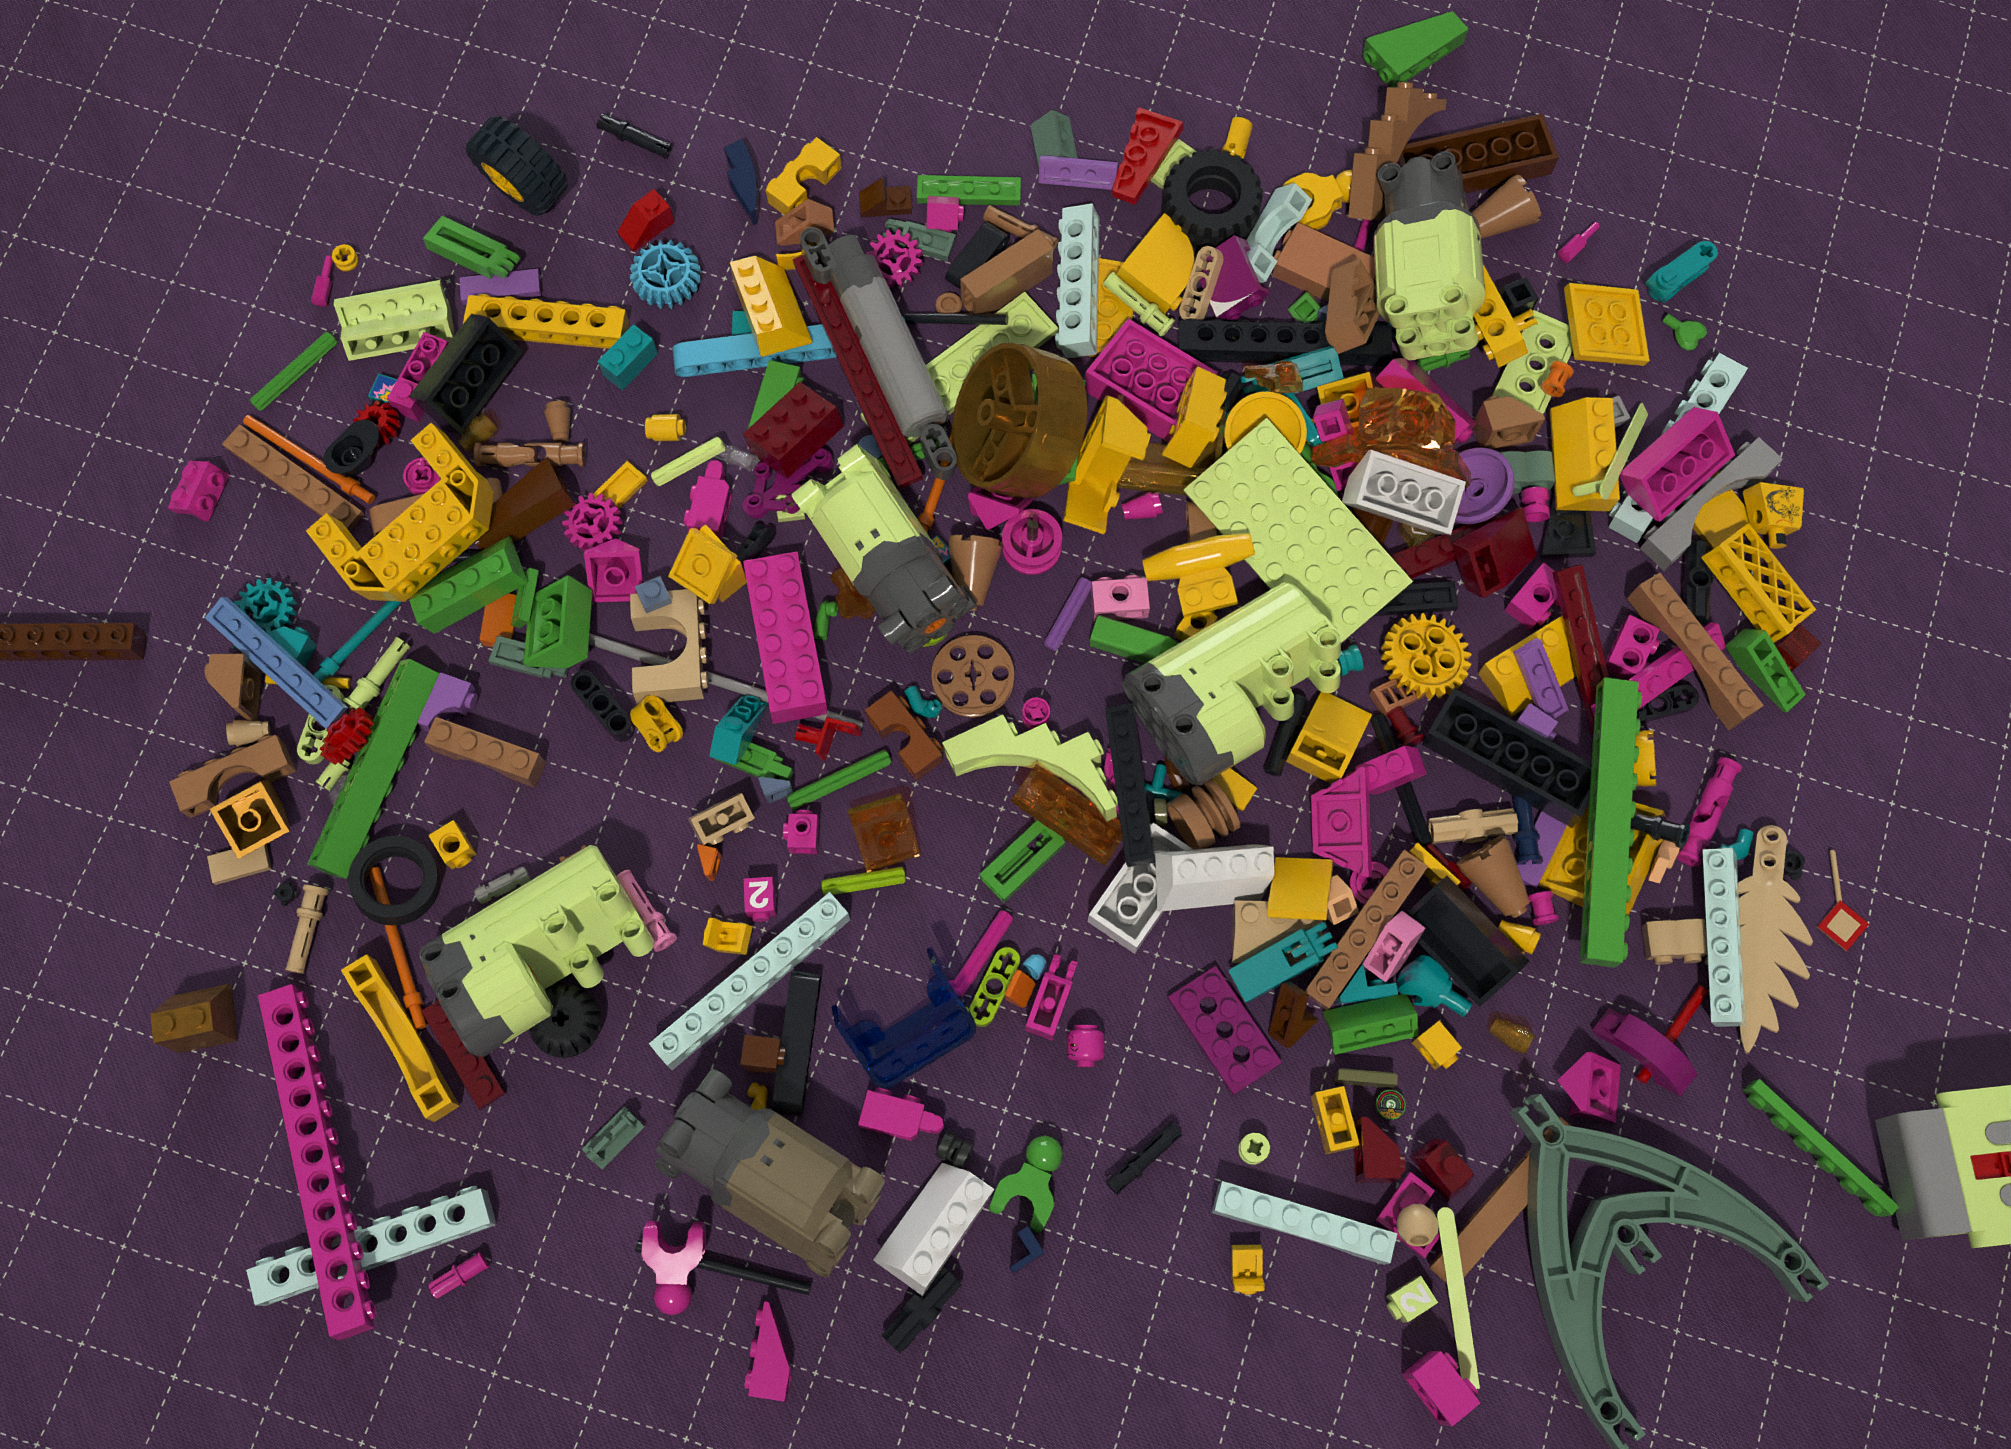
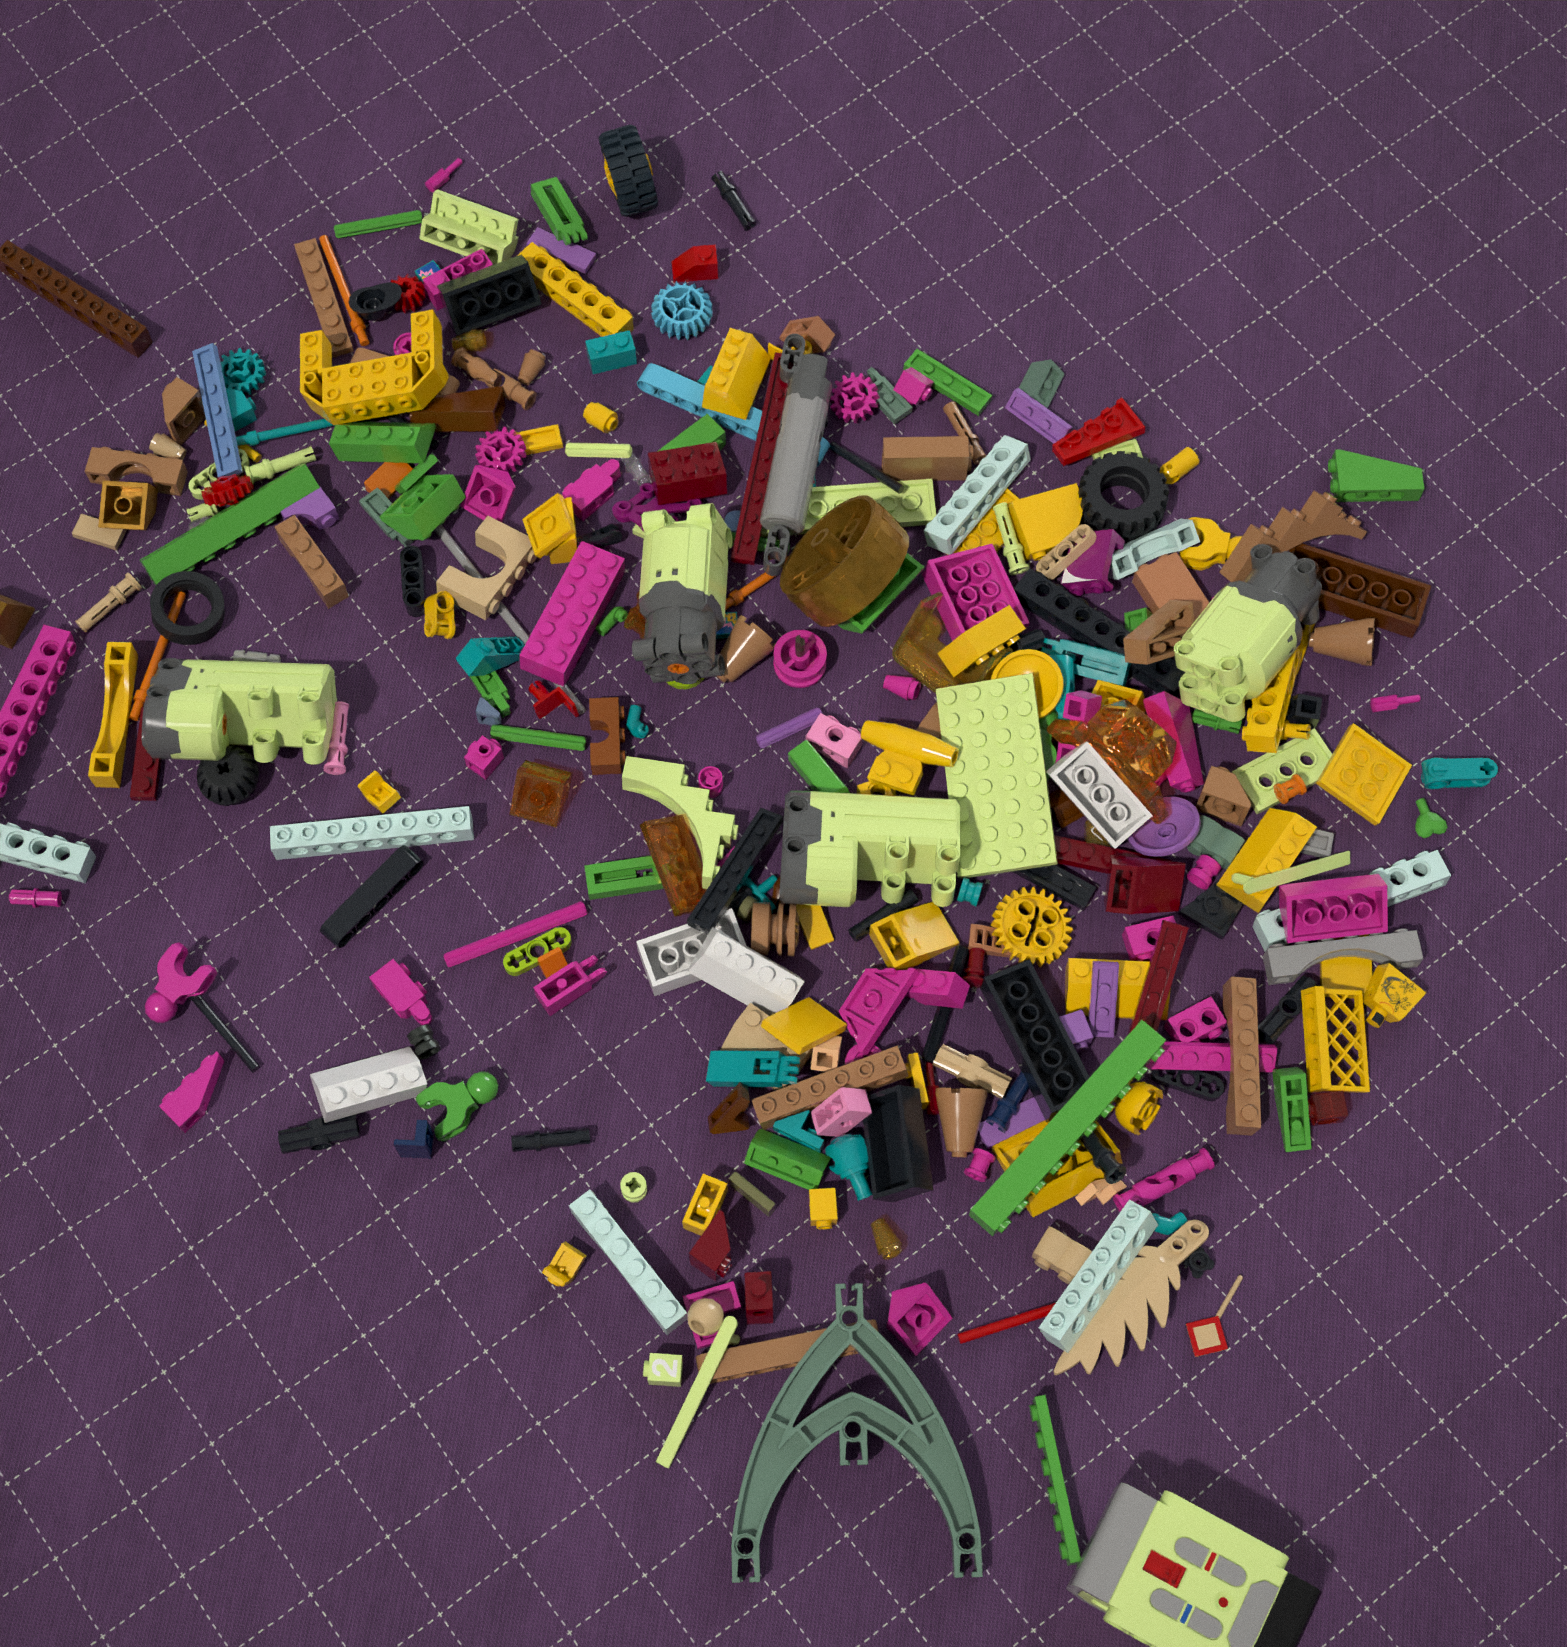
camera: 35 degrees right, 5 degrees down
dark pink bracket [168,461,229,521] -> none
black piece [273,881,299,906] -> none
yellow bush [332,244,359,272] -> none
yellow brick [428,820,477,869] -> none
sand green hinge [582,1106,645,1170] -> none
sand blue plate [634,576,672,614] -> none
dark tan piece [655,1070,885,1277] -> none
tan brick [688,793,755,847] -> none
orange slope [697,844,722,882] -> none
dark blue slope [724,139,760,225] -> none
reddish brown slope [740,1035,787,1073] -> none
dark pink brick [744,877,777,922] -> none
yellow arm [747,1082,768,1110] -> none
yellow arch [766,137,842,215] -> none
lime axle [821,867,906,895] -> none
clear blue windscreen [831,947,976,1088] -> none
reddish brown slope [859,178,912,218] -> none
medium nougat wedge [931,635,1014,717] -> none
medium nougat tile [936,293,962,314] -> none
black beam [945,222,1010,290] -> none
dark pink slope [968,486,1035,530] -> none
medium azure hinge [1022,954,1047,980] -> none
yellow windscreen [1063,395,1150,534] -> none
dark pink head [1067,1025,1105,1067] -> none
magenta plate [1167,966,1282,1096] -> none
clear orange wing [1245,361,1303,393] -> none
tile [1375,1090,1406,1121] -> none
dark pink brick [1401,1351,1480,1427] -> none
yellow cone [1498,920,1541,955] -> none
magenta arch [1592,1008,1697,1097] -> none

